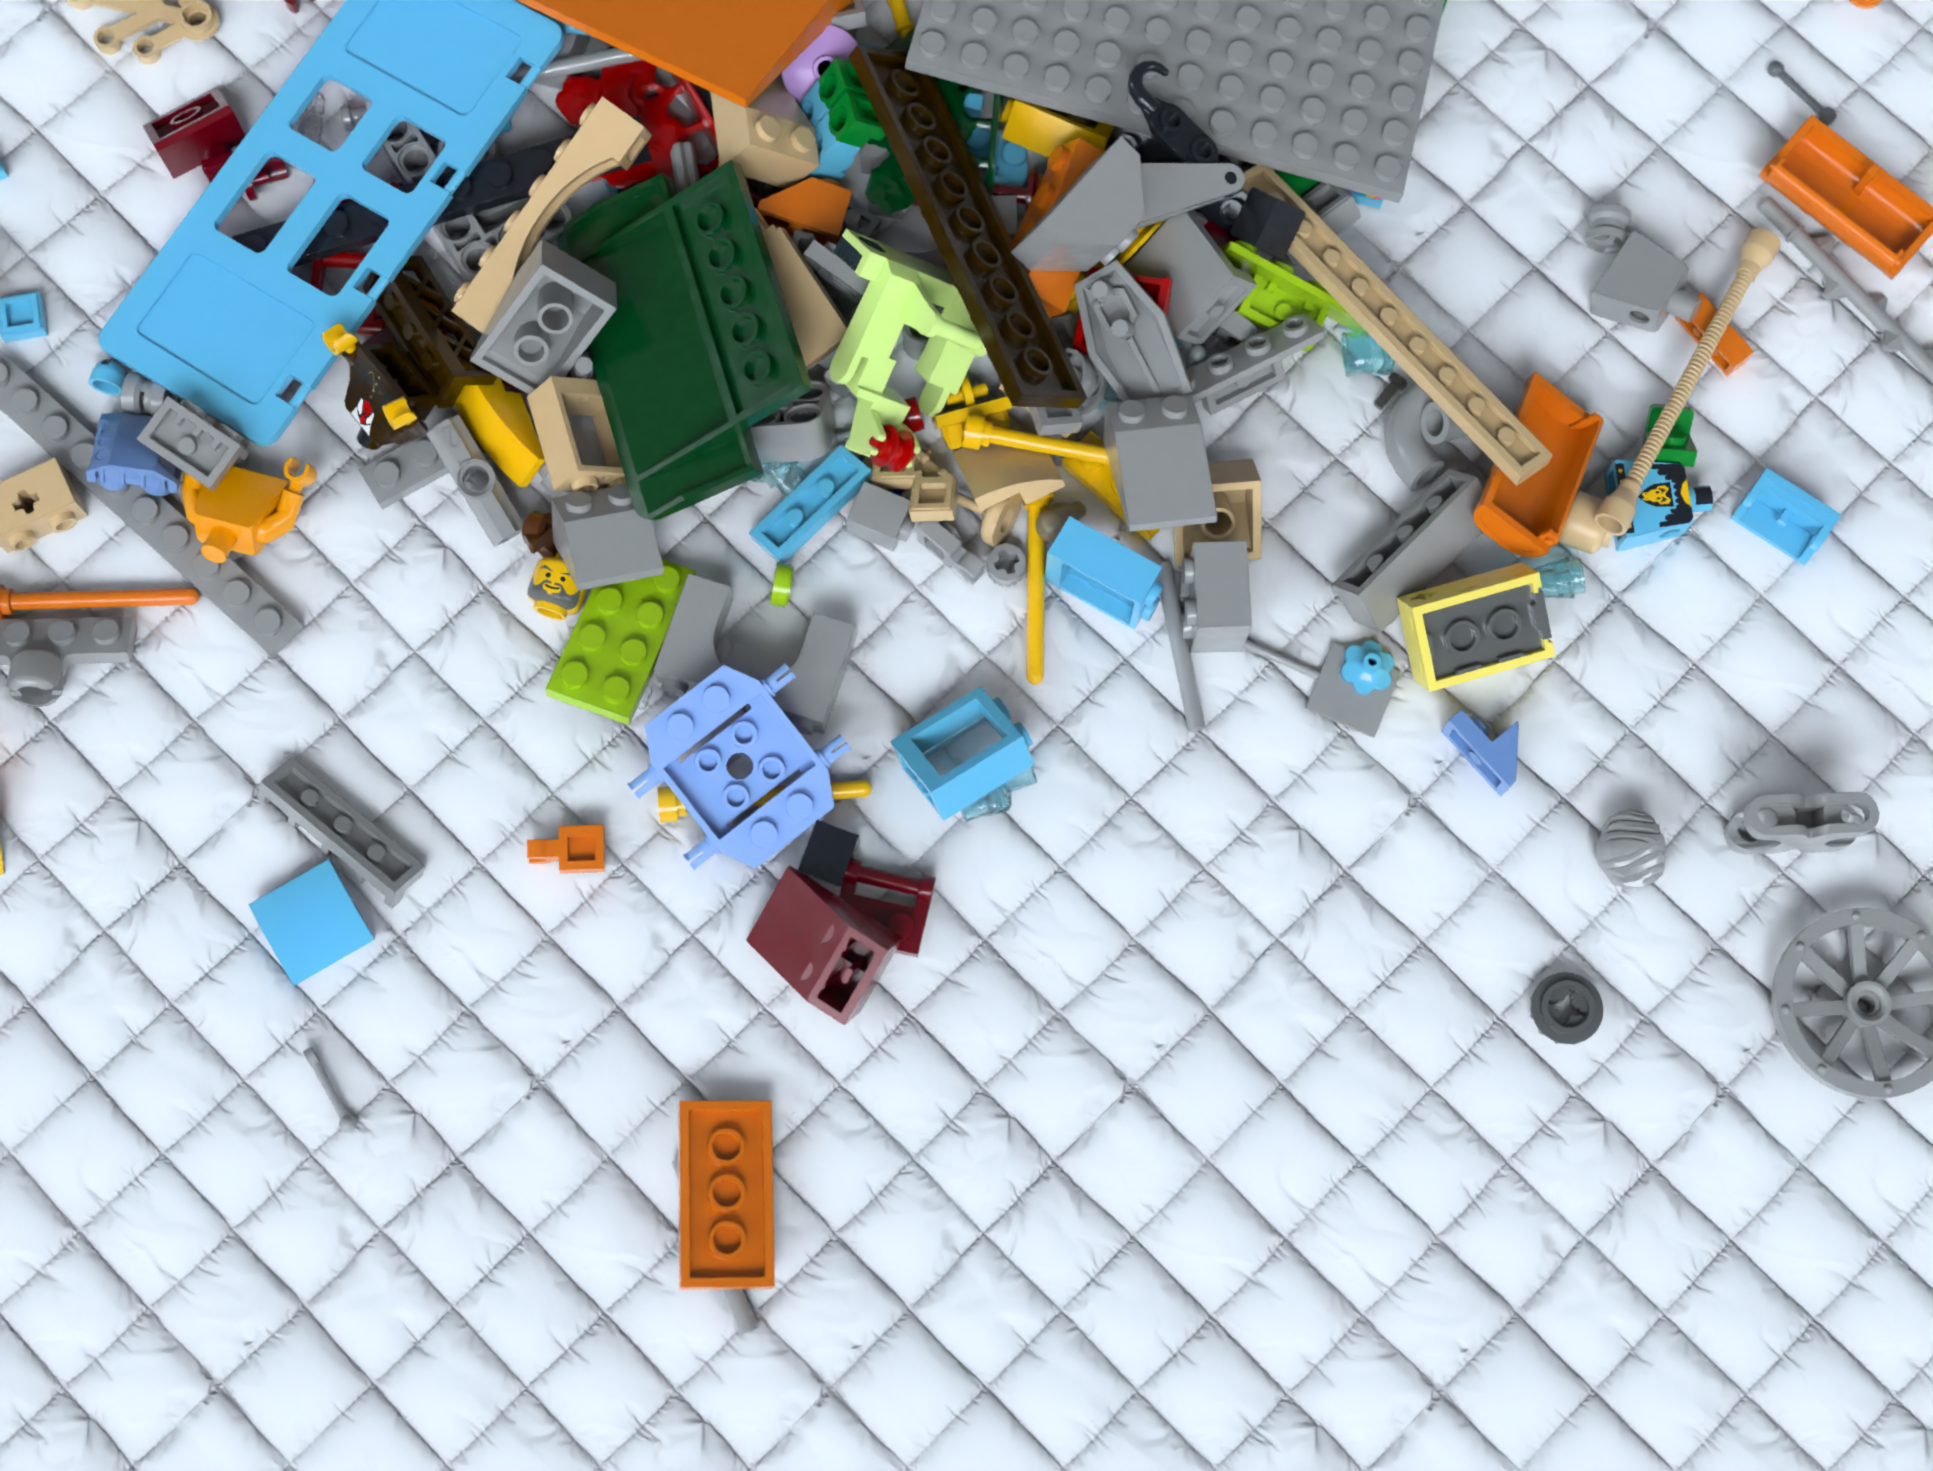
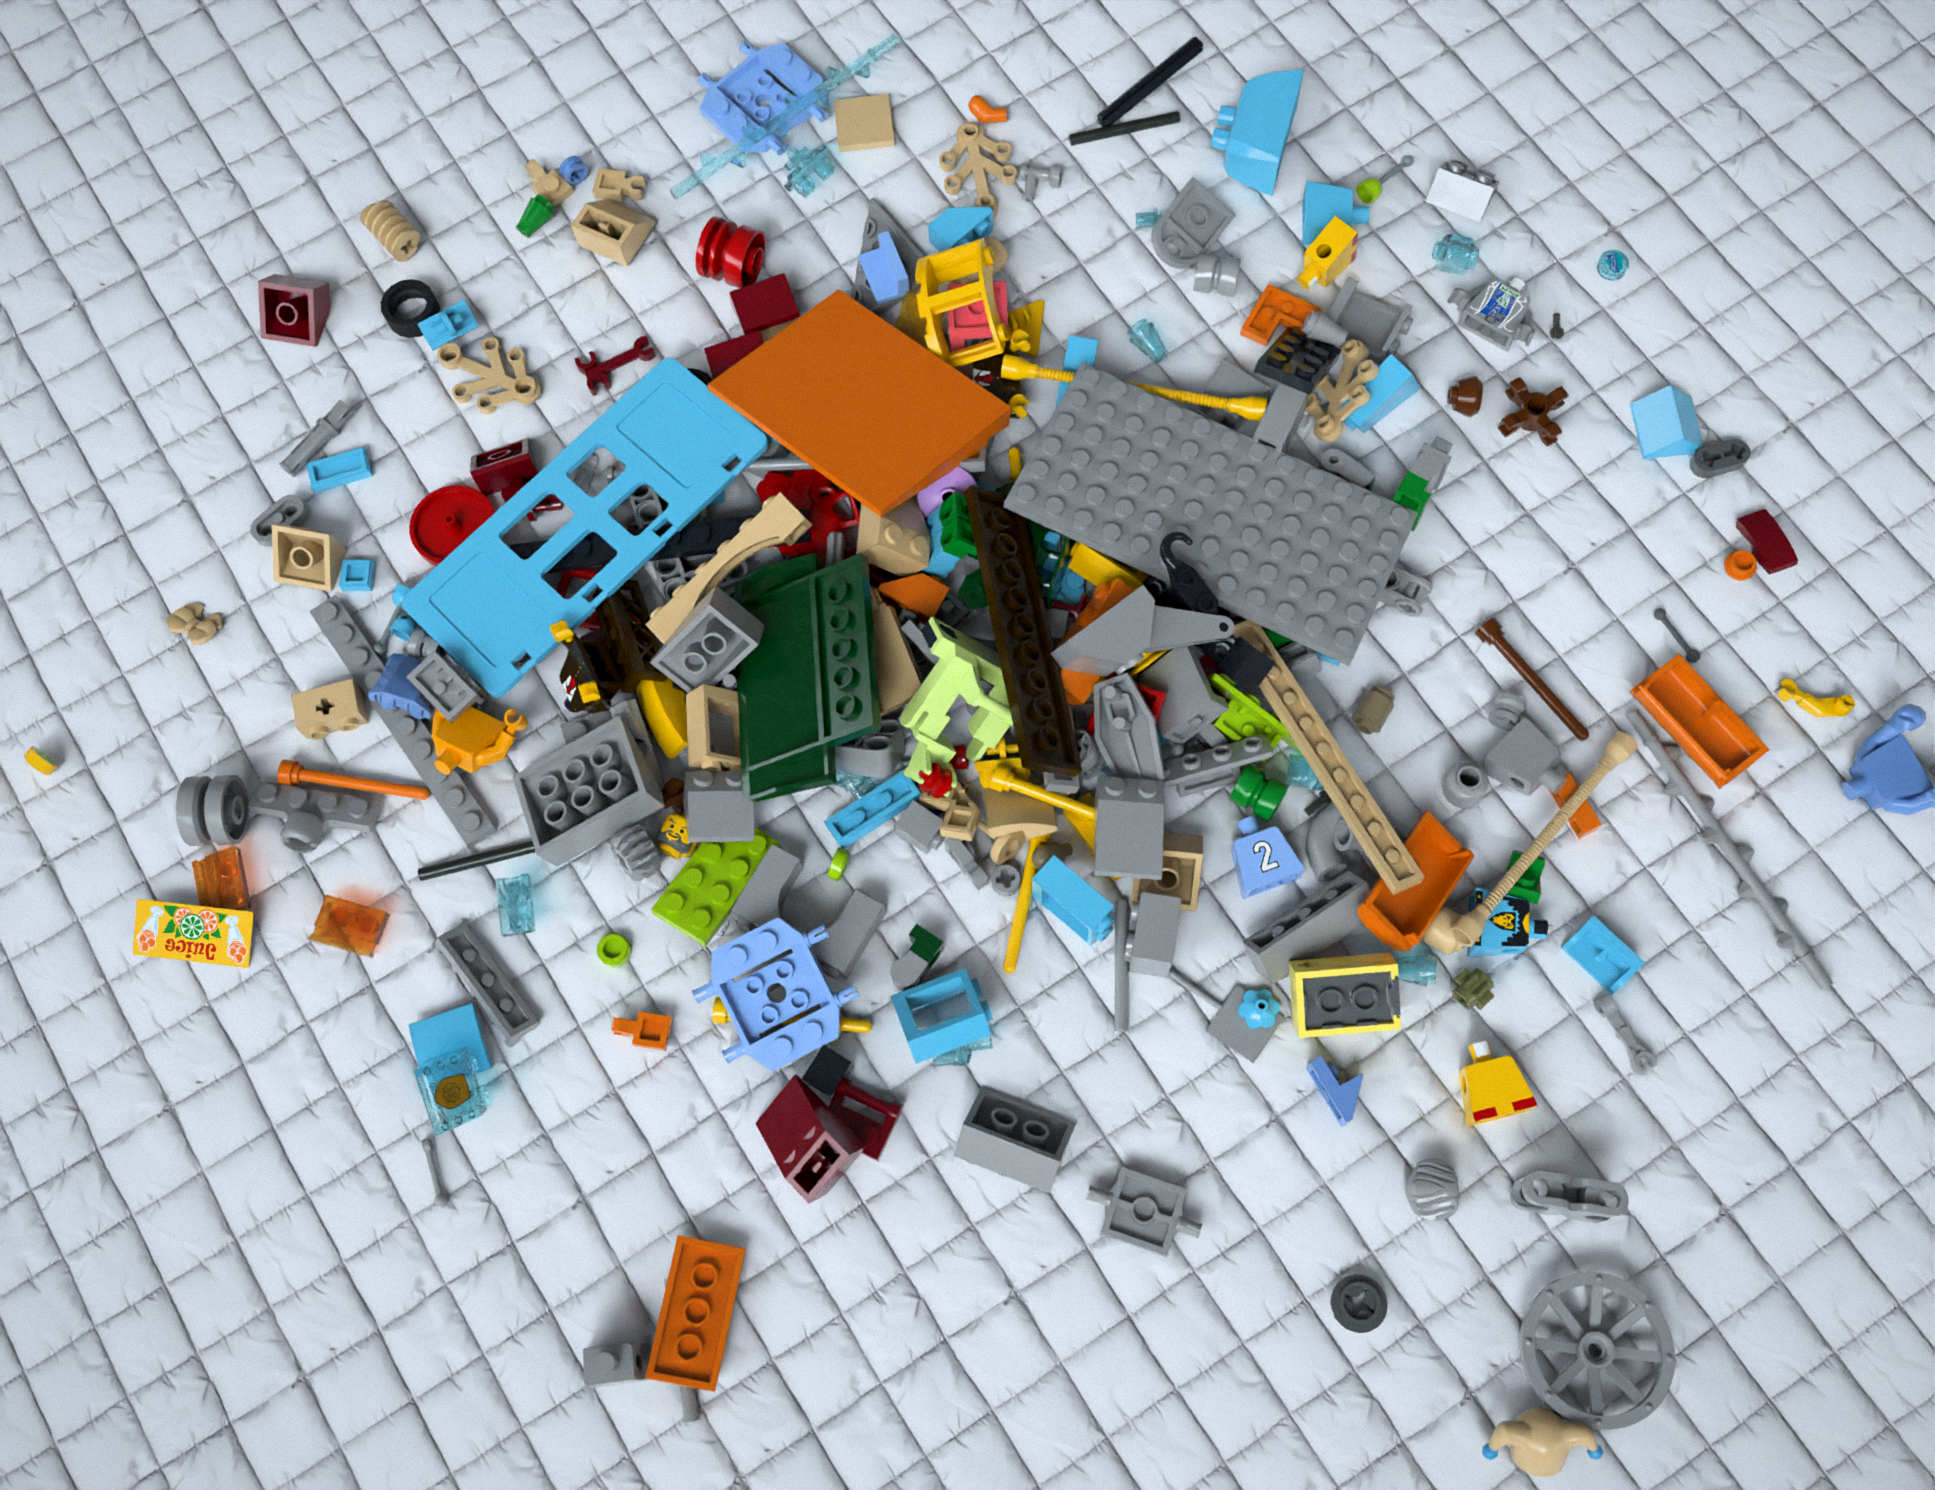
camera: 20 degrees right, 5 degrees down
none -> clear orange plate [309,895,390,959]
none -> hinge [373,584,411,655]
none -> red piece [409,485,496,566]
none -> clear light blue slope [414,1047,489,1136]
none -> pearl dark grey bar [418,840,535,881]
none -> clear light blue hips [496,873,536,937]
none -> light grey slope [513,715,665,867]
none -> light grey torso [583,1343,652,1388]
none -> lime tile [597,933,631,967]
none -> light grey gear [611,825,661,881]
none -> leg [890,924,945,991]
none -> light grey slope [953,1087,1076,1193]
none -> light grey plate [1086,1166,1202,1257]
none -> green wheel [1229,764,1289,822]
none -> light blue torso [1231,816,1305,900]
none -> dark tan brick [1351,685,1395,734]
none -> light grey piece [1379,566,1433,617]
none -> light grey head [1442,761,1489,808]
none -> olive gear [1452,968,1495,1010]
none -> yellow torso [1459,1041,1538,1127]
none -> reddish brown piece [1475,617,1589,741]
none -> tan piece [1482,1407,1604,1477]
none -> light grey piece [1593,994,1657,1075]

